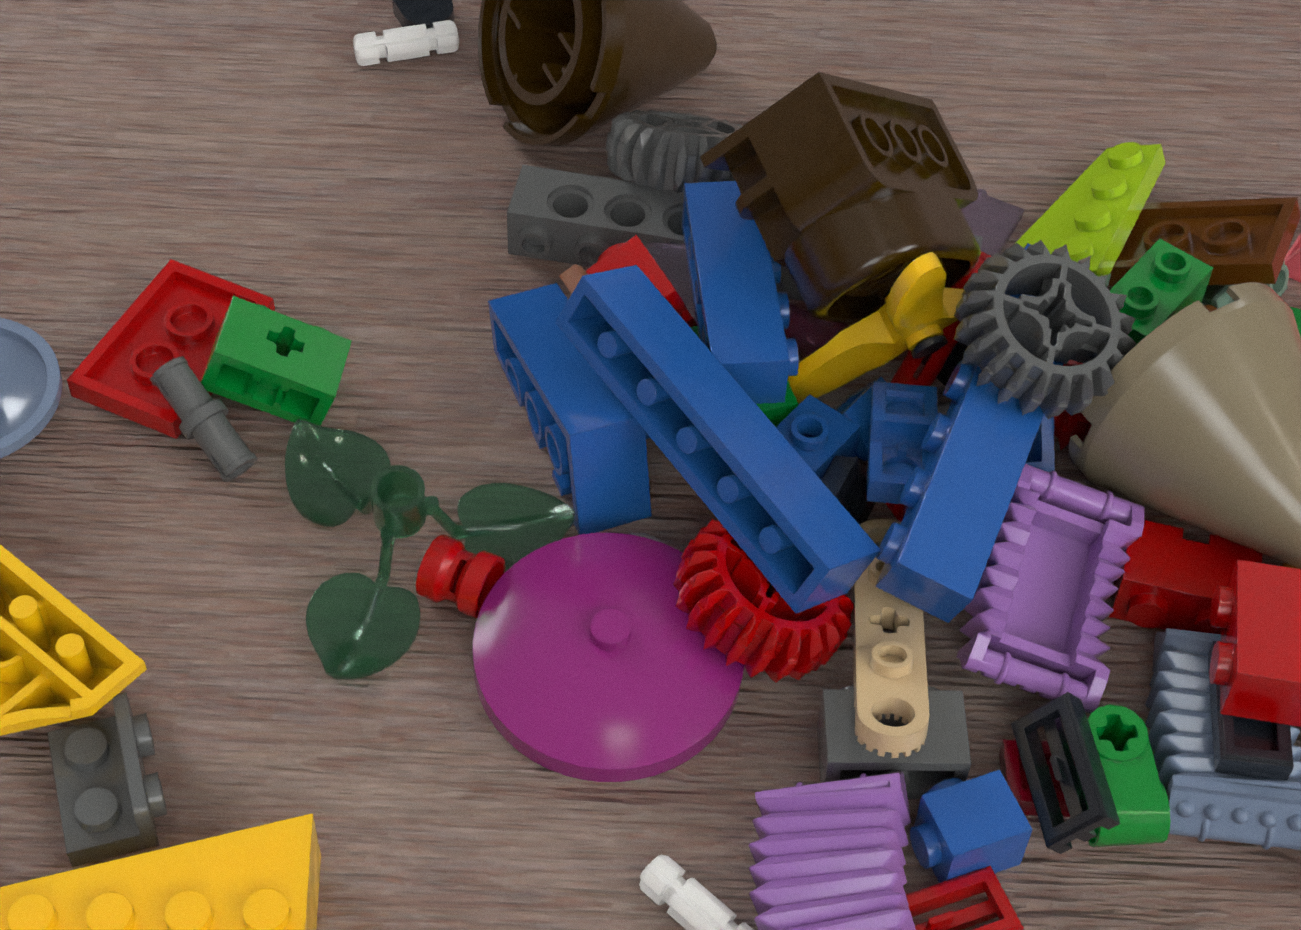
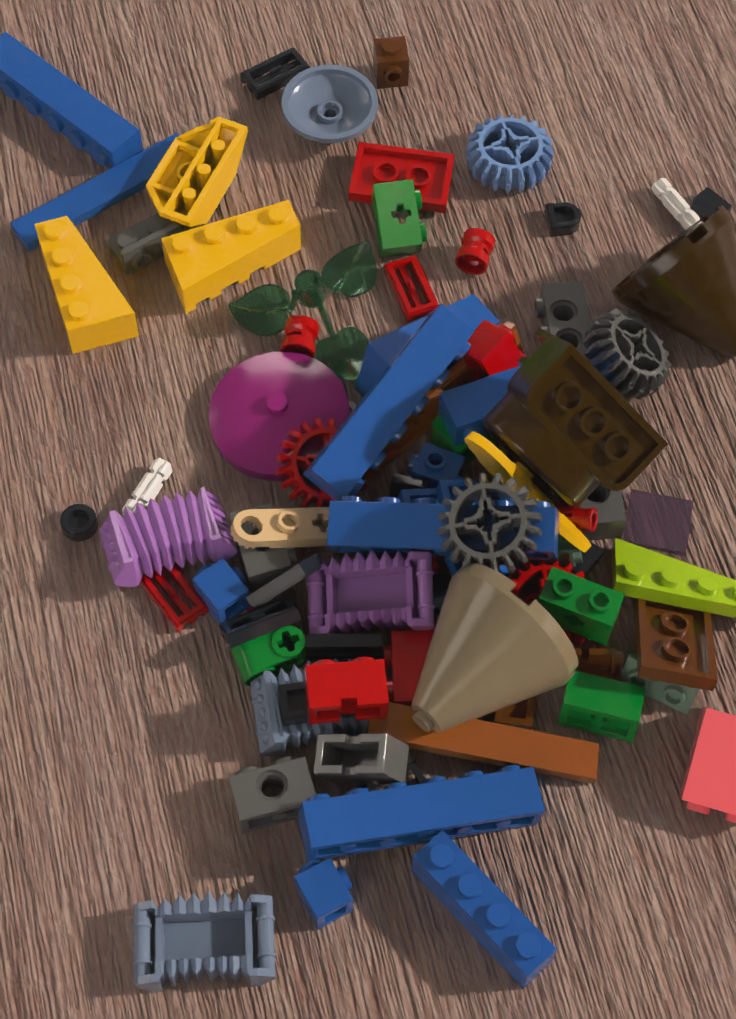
camera: 75 degrees right, 10 degrees up
dark grey pin [150,356,258,482] -> none
none -> yellow wedge [161,200,301,314]
none -> black tile [246,553,323,609]
none -> black tile [306,633,382,662]
none -> red tile [384,255,439,323]
none -> red wheel [455,228,496,275]
none -> medium blue gear [466,113,554,195]
none -> black tile [544,202,581,237]

